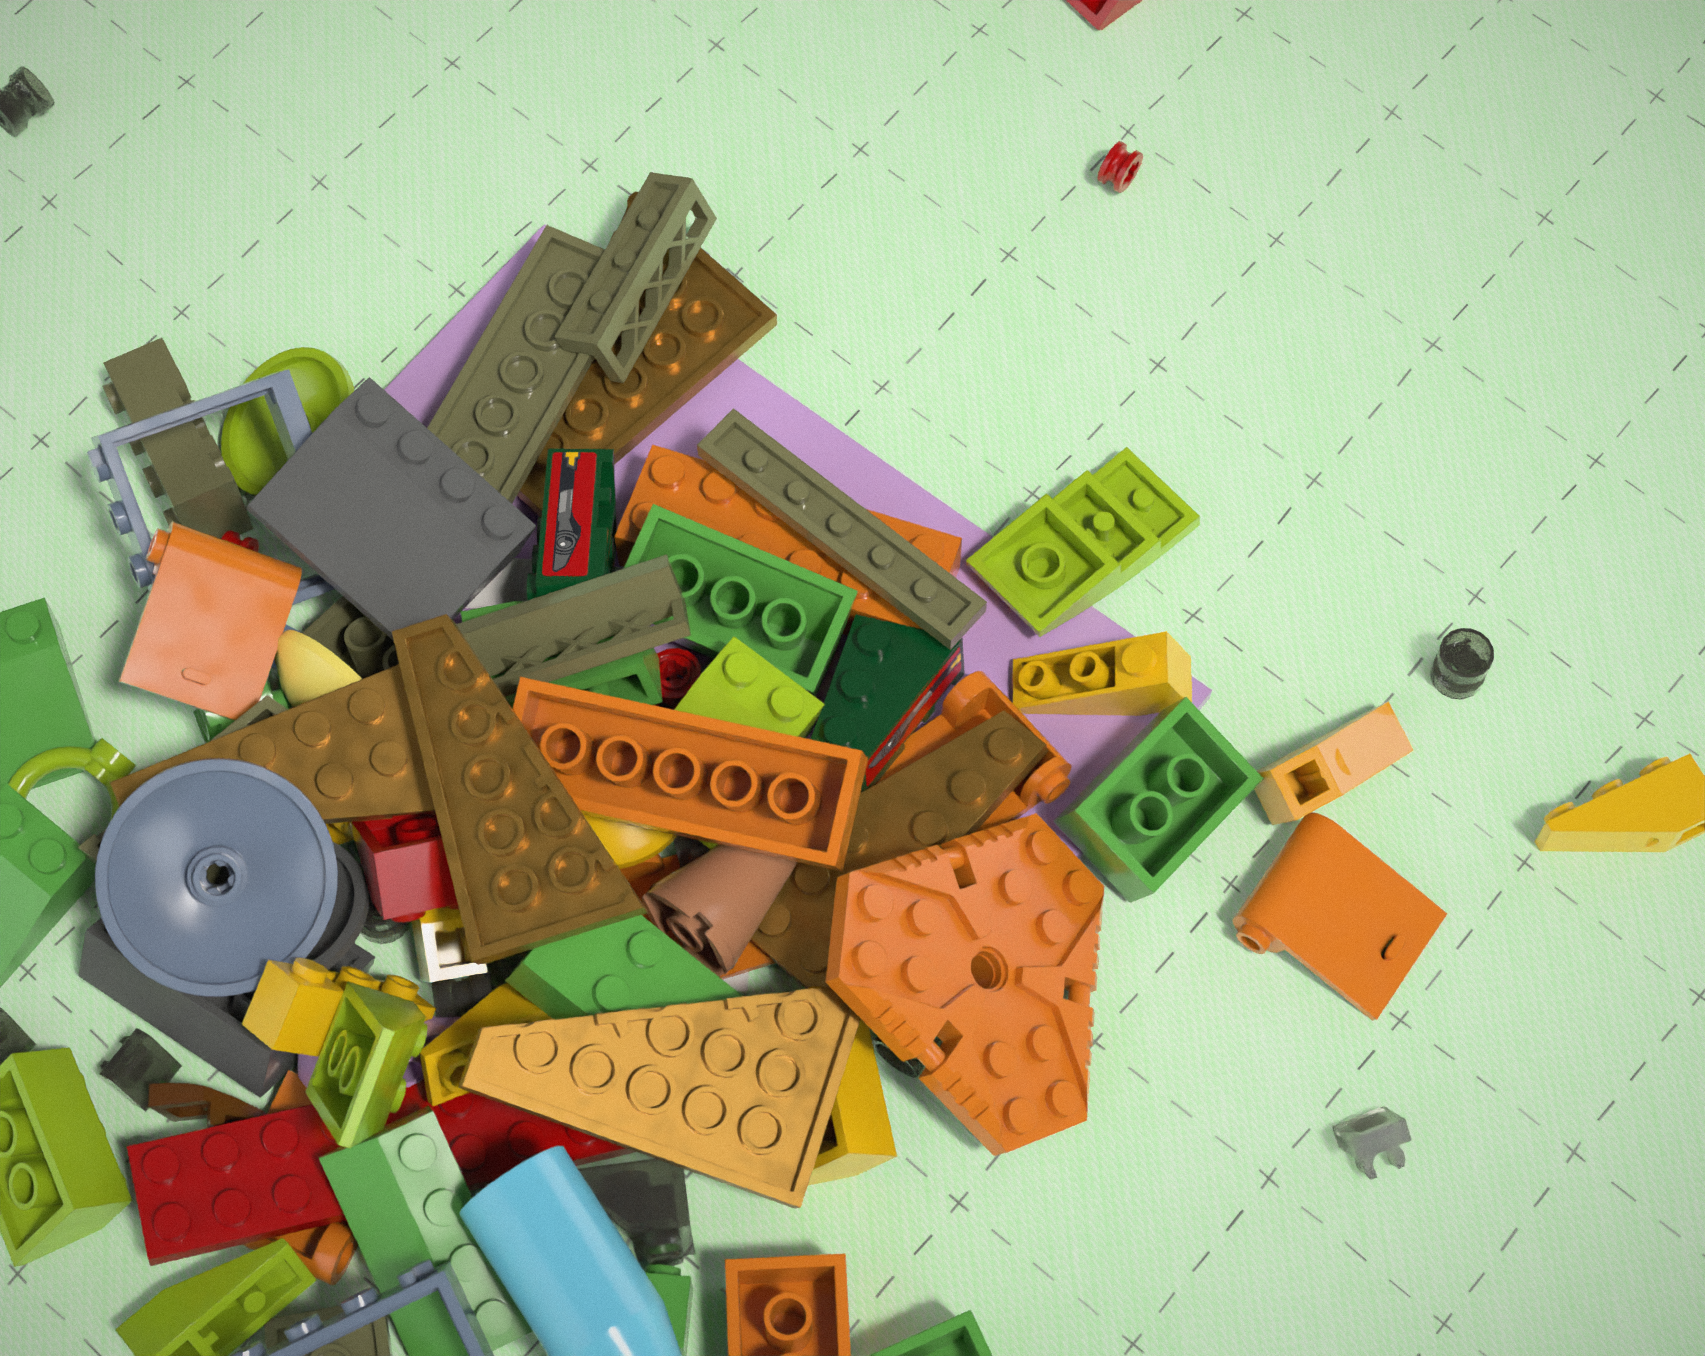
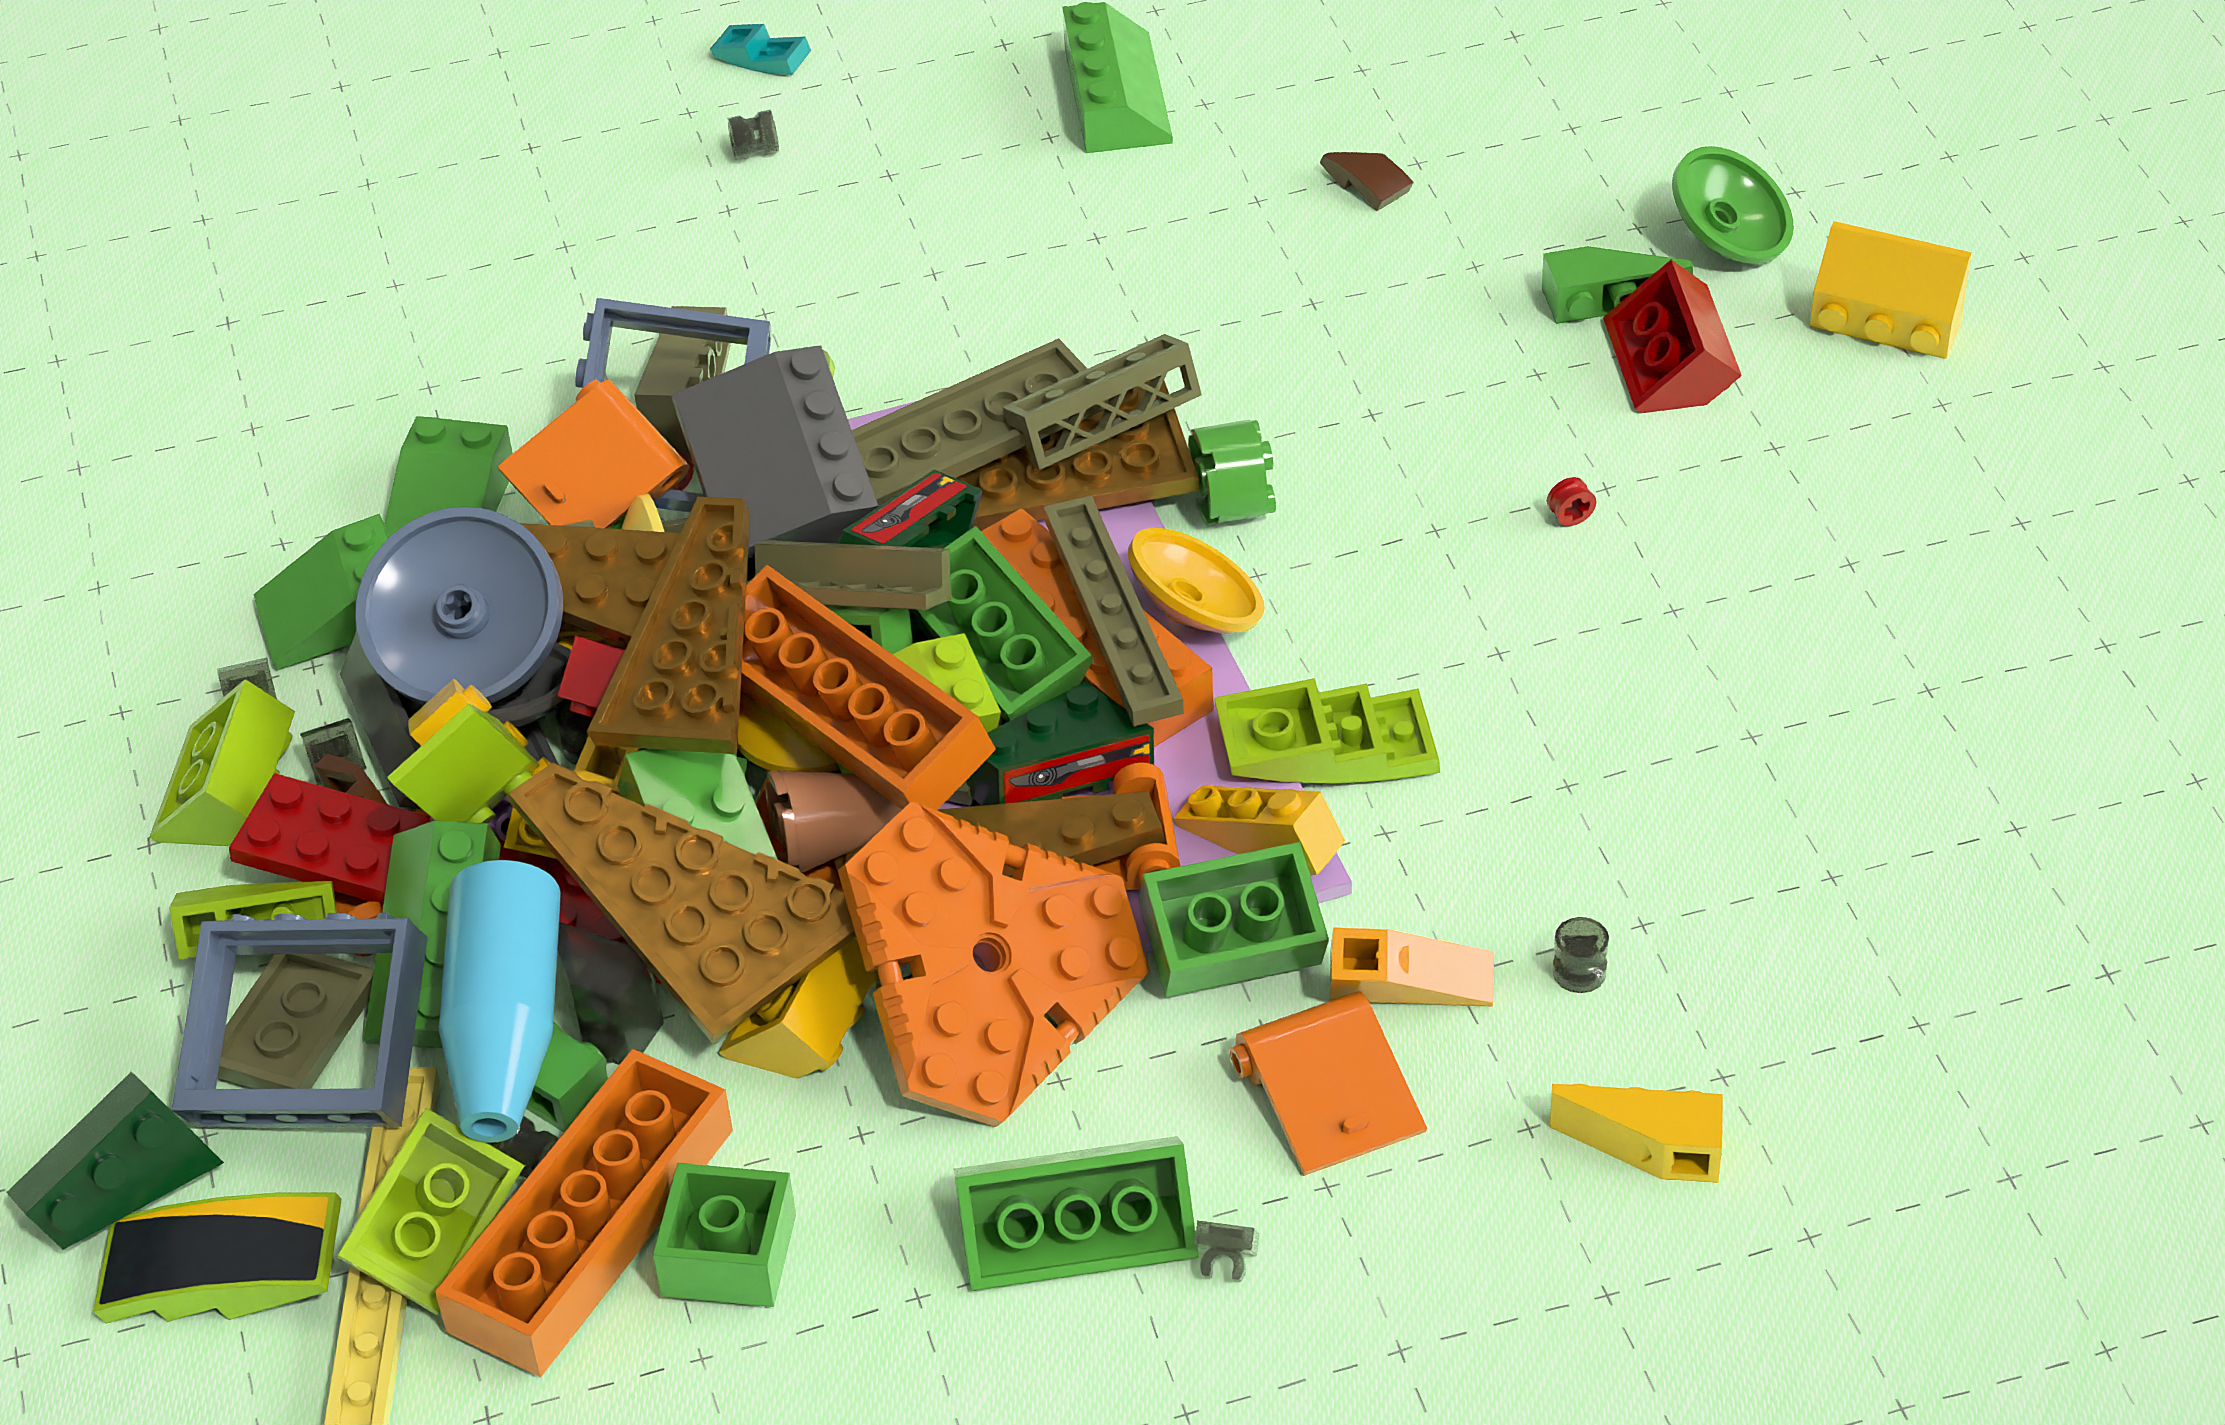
camera: 35 degrees right, 20 degrees down
none -> bright green slope [953,1136,1199,1291]
none -> yellow dish [1128,528,1265,634]
none -> bright green brick [1188,419,1276,525]

